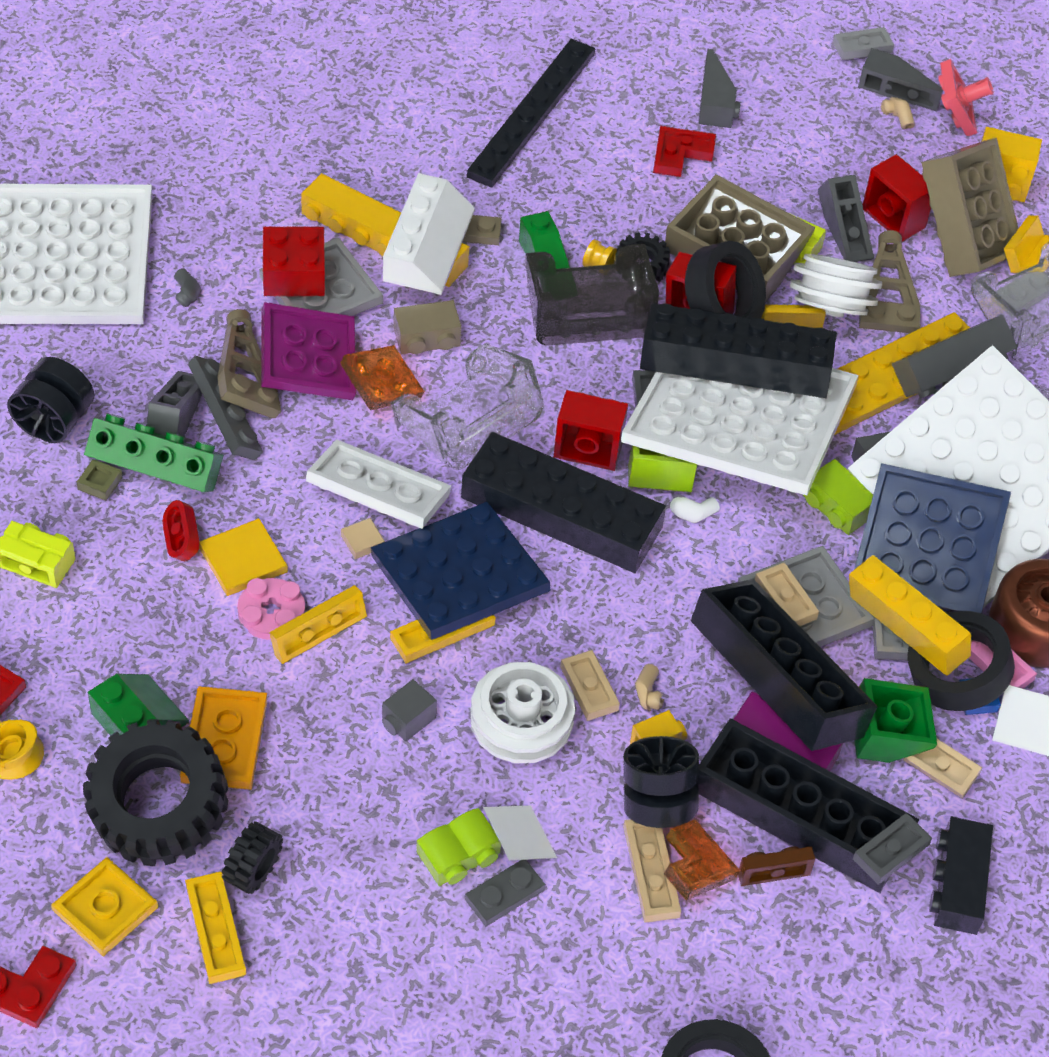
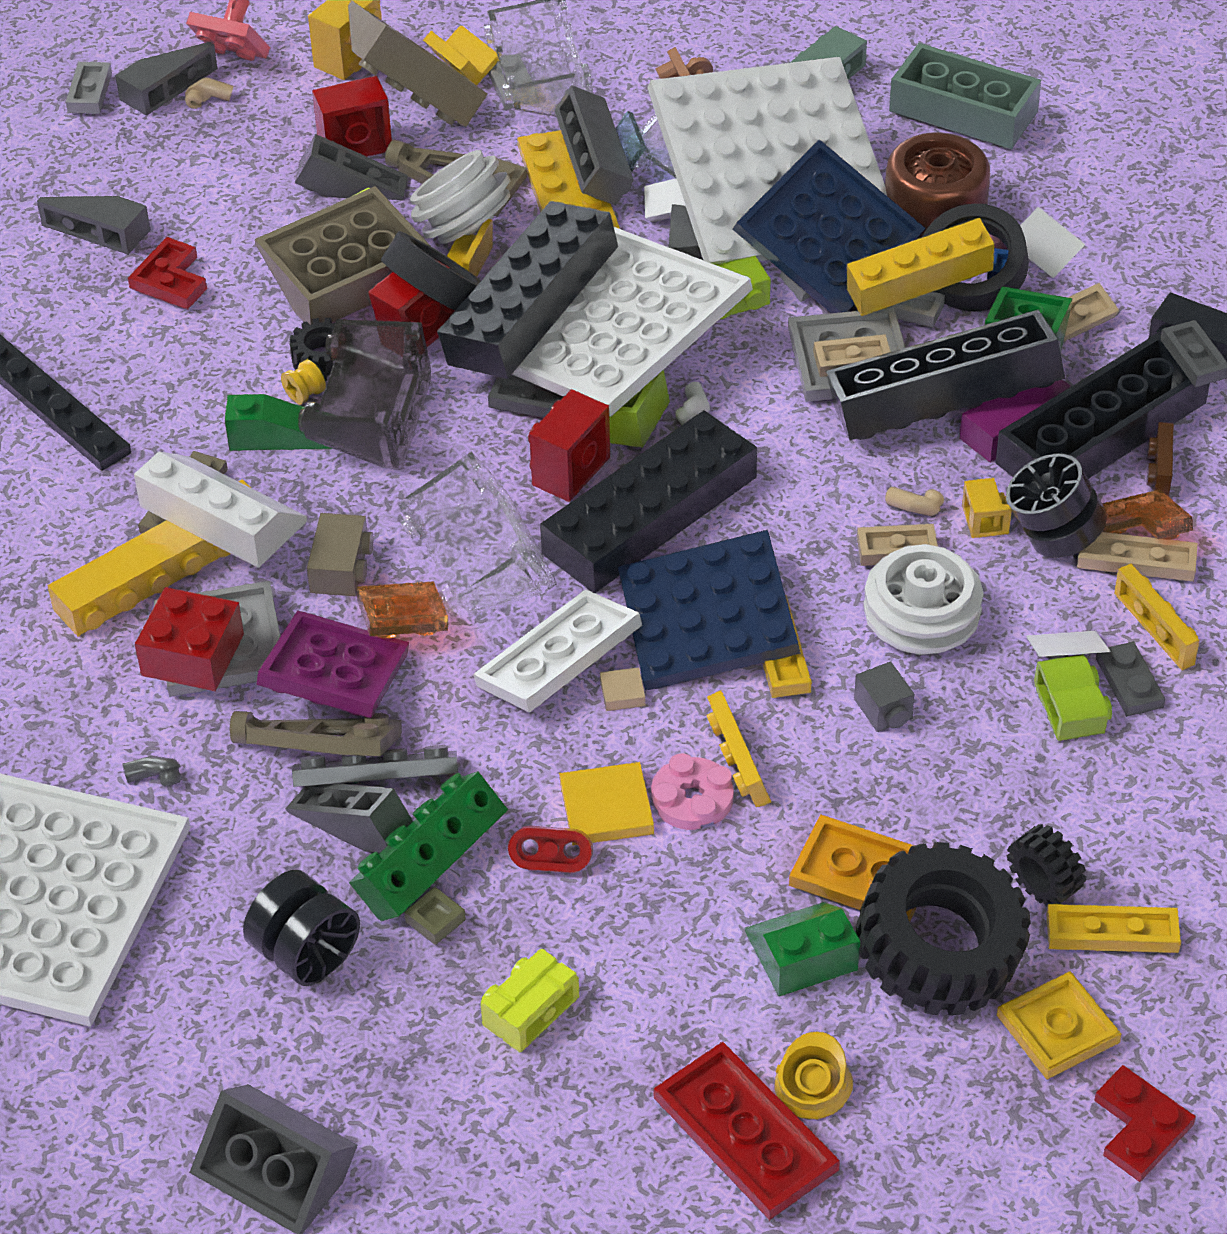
camera: 65 degrees left, 5 degrees down
none -> yellow plate [1114,563,1200,670]

